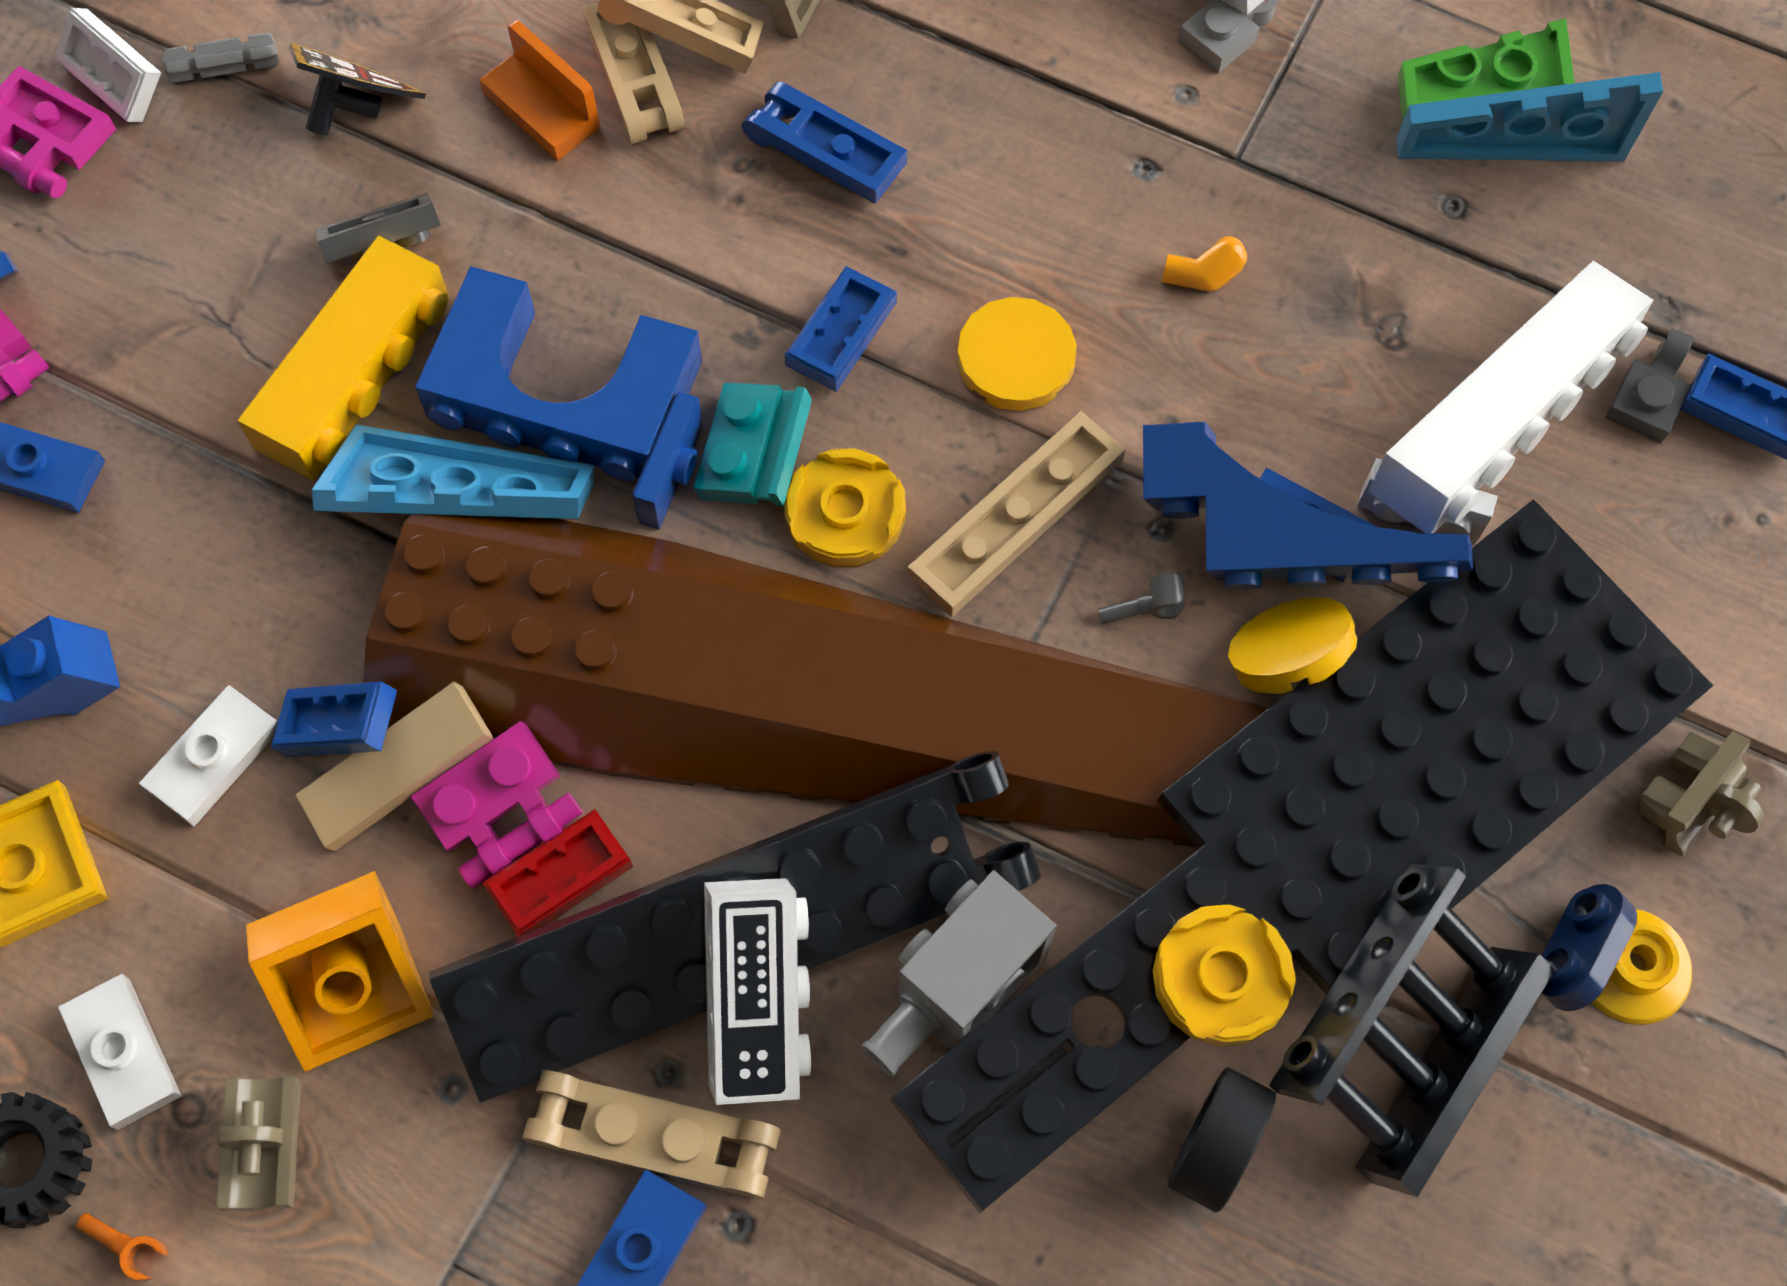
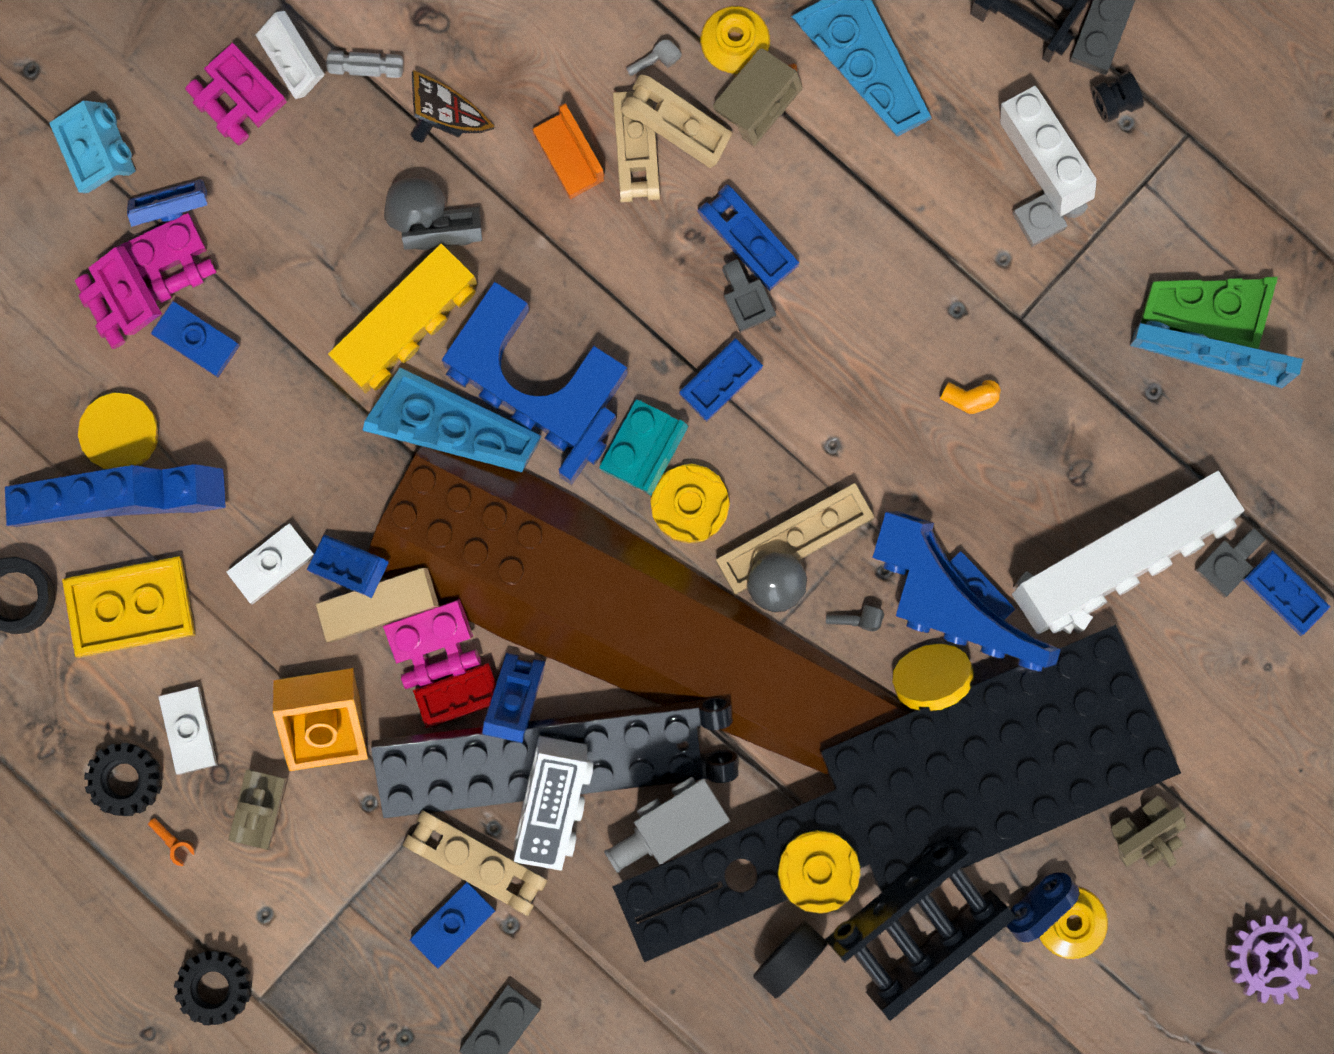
camera: 20 degrees right, 15 degrees up
yellow tile [957,297,1077,411] -> none
none -> dark grey hair [384,177,446,233]
none -> blue plate [482,653,546,743]
none -> dark grey plate [722,259,776,333]
none -> dark grey hair [746,552,807,612]

